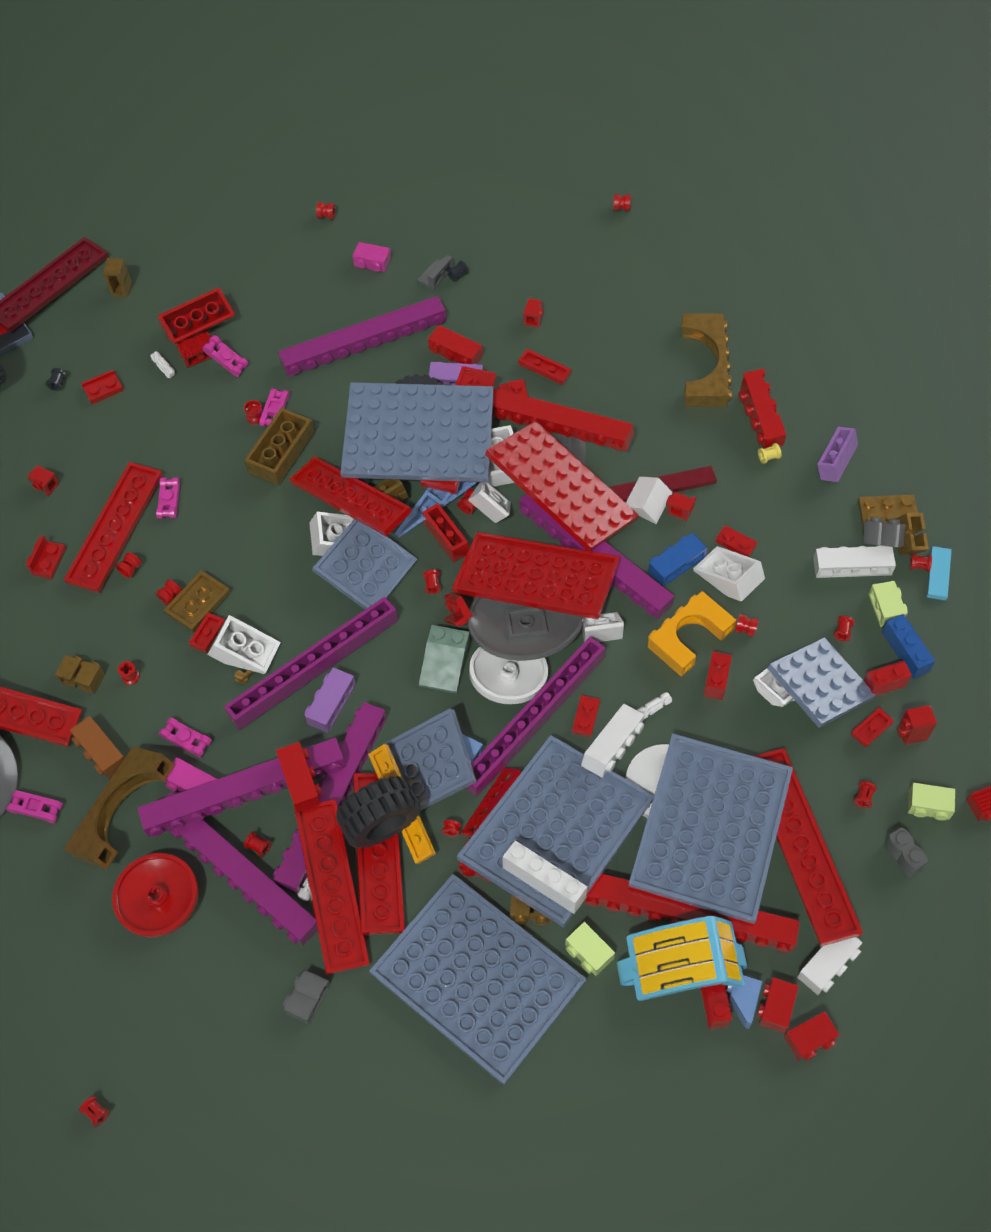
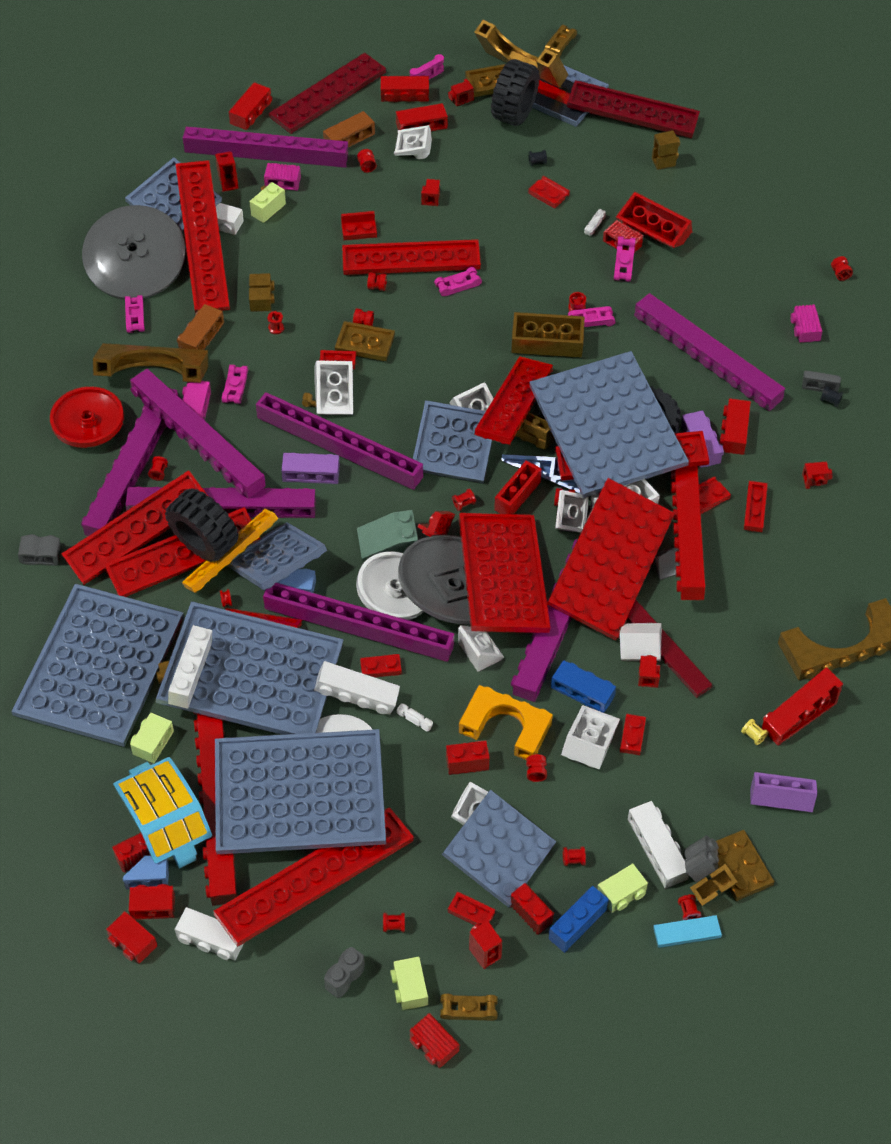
camera: 65 degrees right, 5 degrees down
red brick [276,742,322,812] -> none
none -> pearl gold plate [440,994,498,1021]

